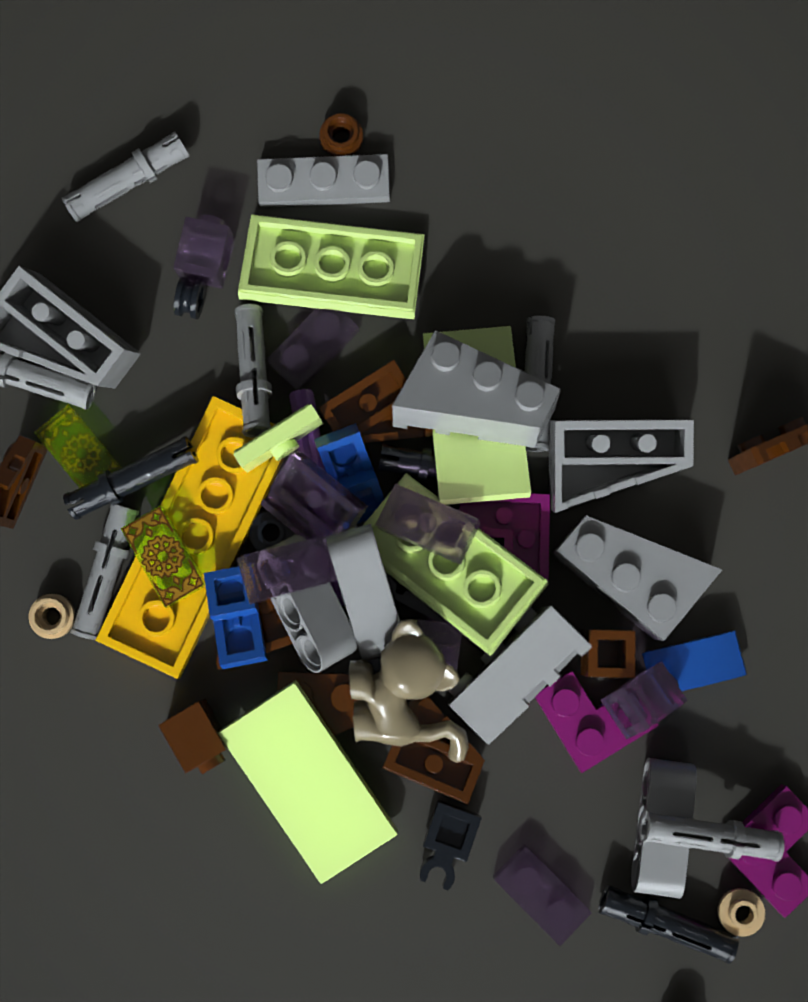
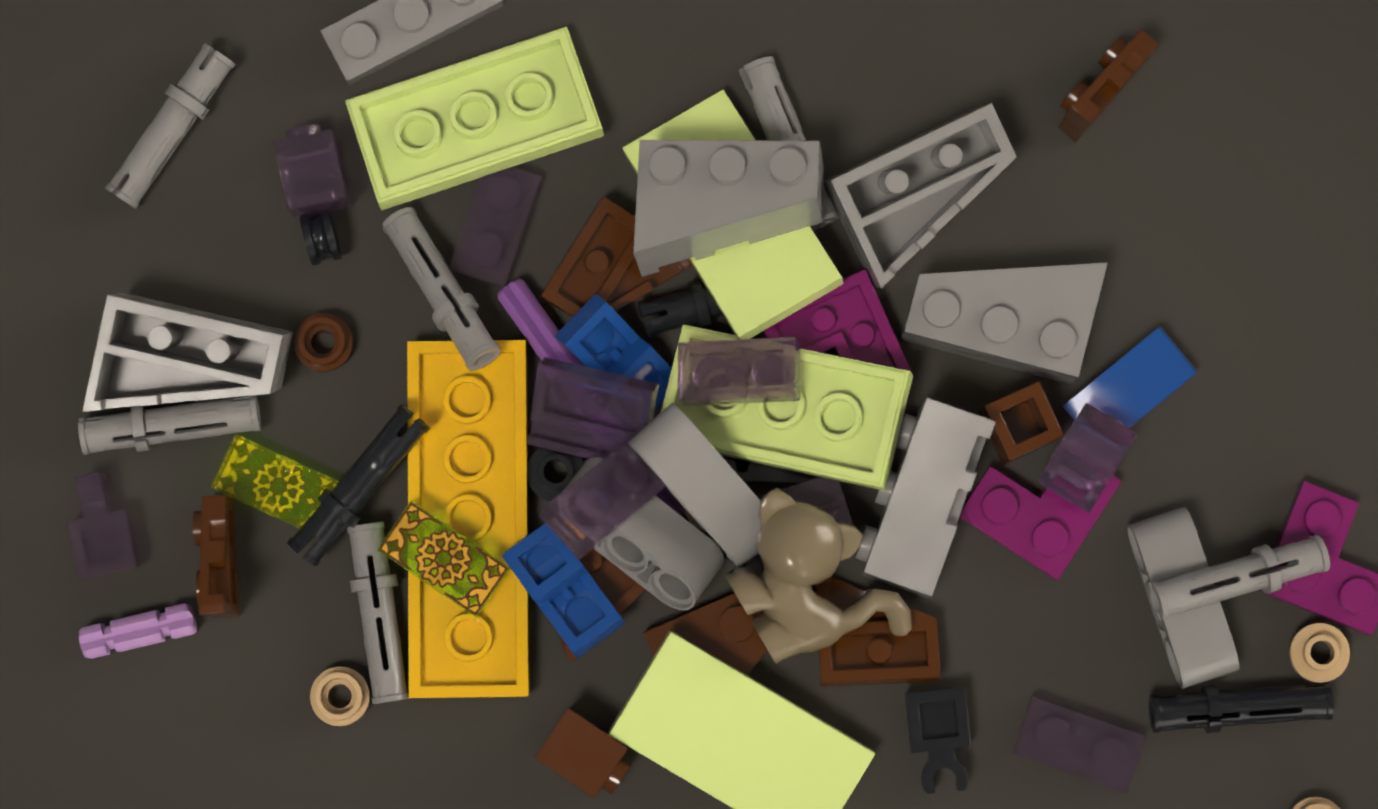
camera: 25 degrees left, 0 degrees up
yellowish green plate [233,404,323,473] -> none
none -> reddish brown plate [293,313,353,372]

